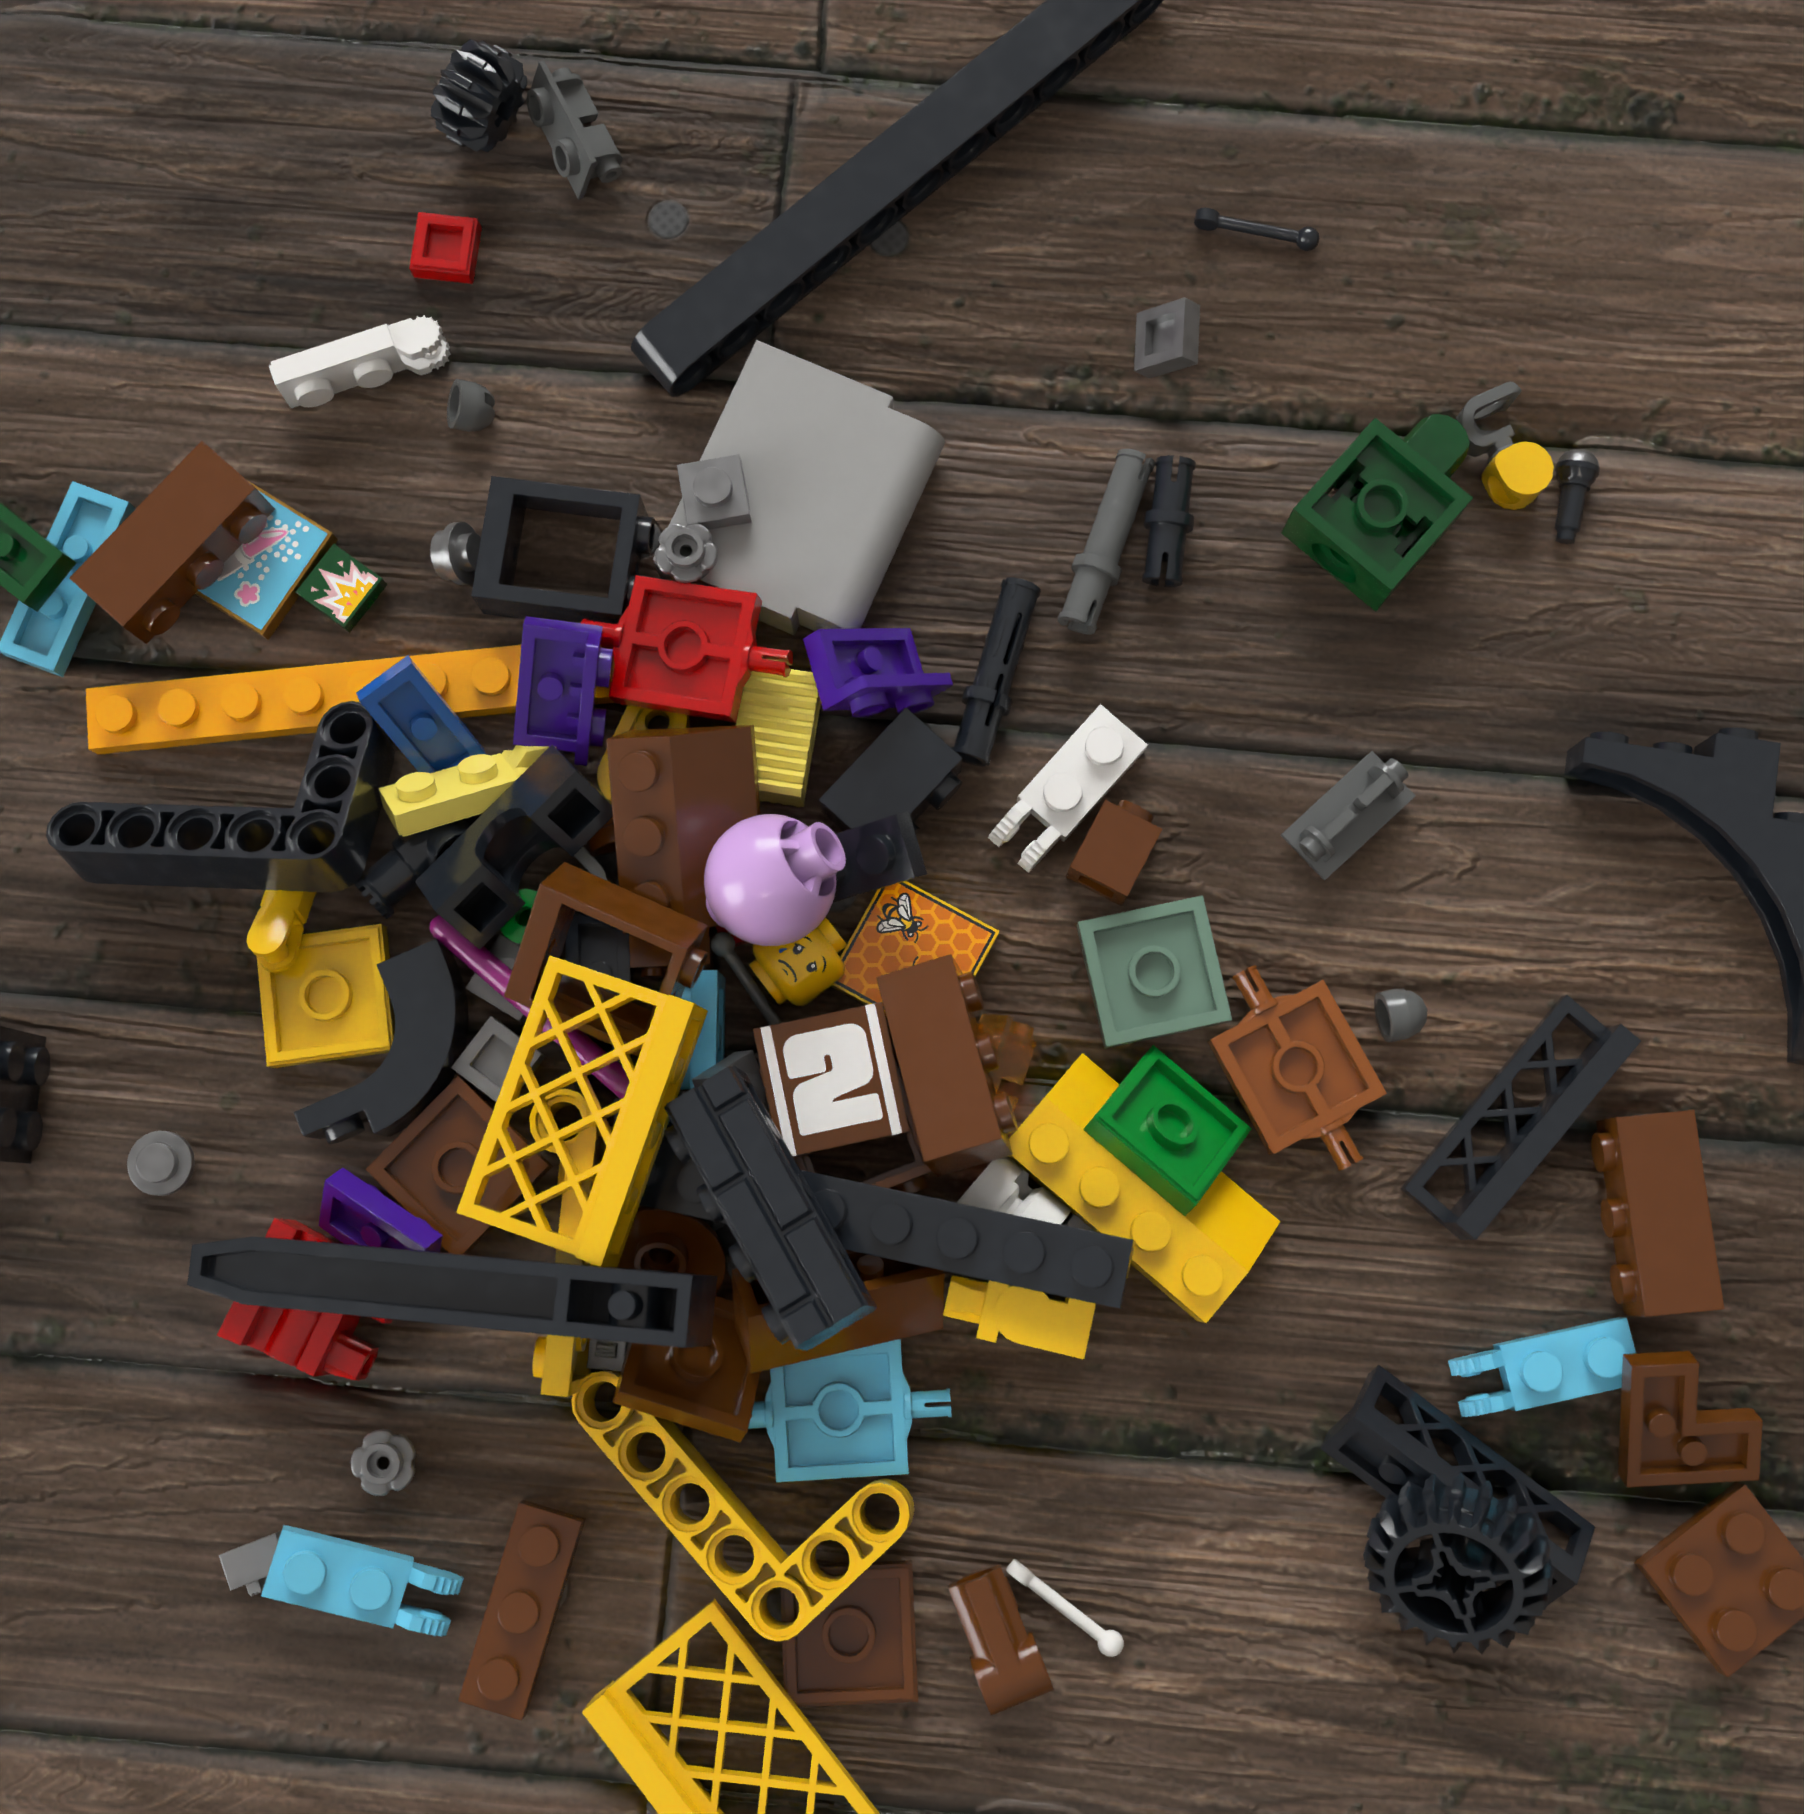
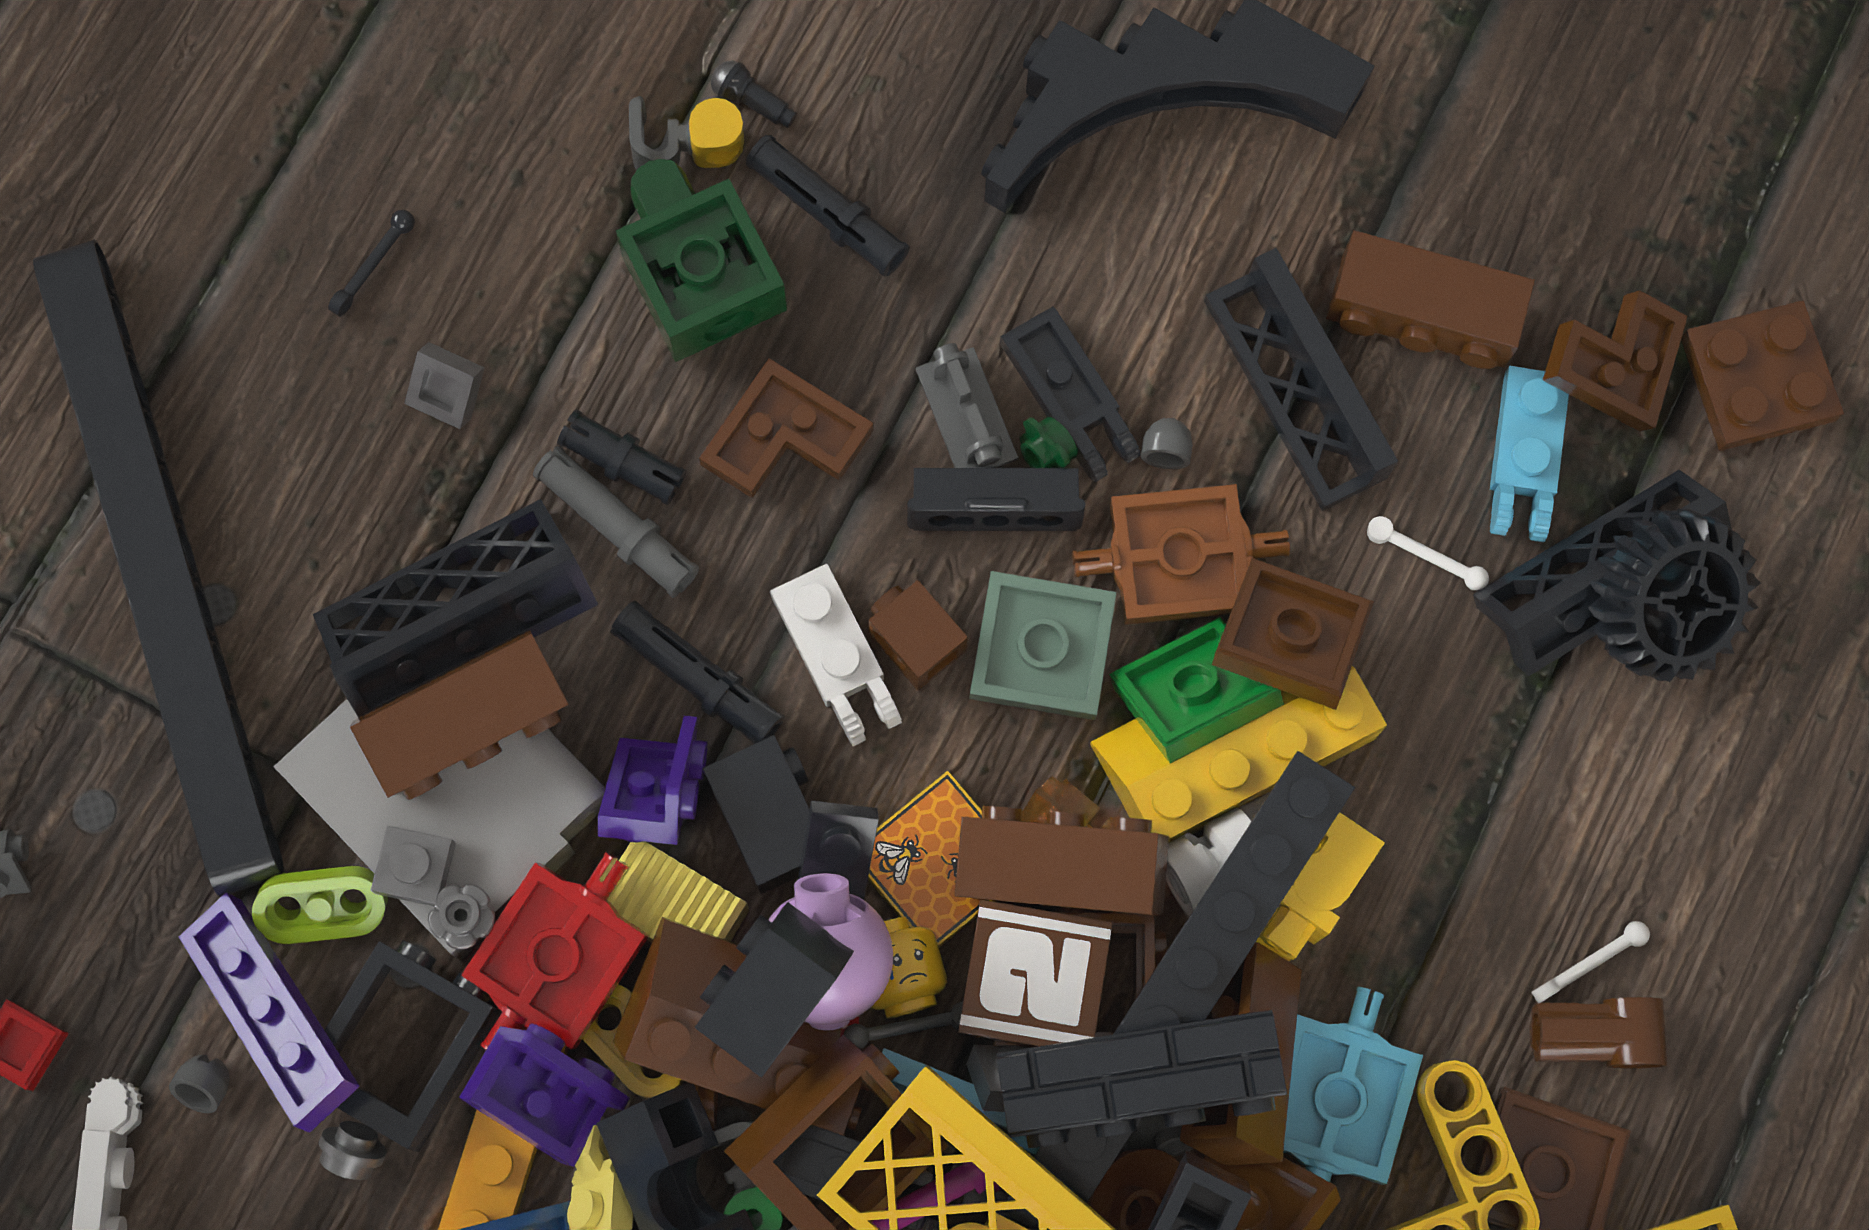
camera: 75 degrees left, 5 degrees down
none -> plate [179,892,360,1133]
none -> lime plate [252,866,388,944]
none -> black fence [313,499,598,718]
none -> reddish brown brick [350,630,569,800]
none -> black brick [694,902,854,1078]
none -> reddish brown plate [699,358,874,498]
none -> black pin [746,135,910,277]
none -> black piece [907,468,1086,531]
none -> black hinge [1000,306,1141,482]
none -> dark green plate [1019,417,1078,468]
none -> reddish brown tile [1212,558,1374,710]
none -> white hinge [1367,516,1489,591]

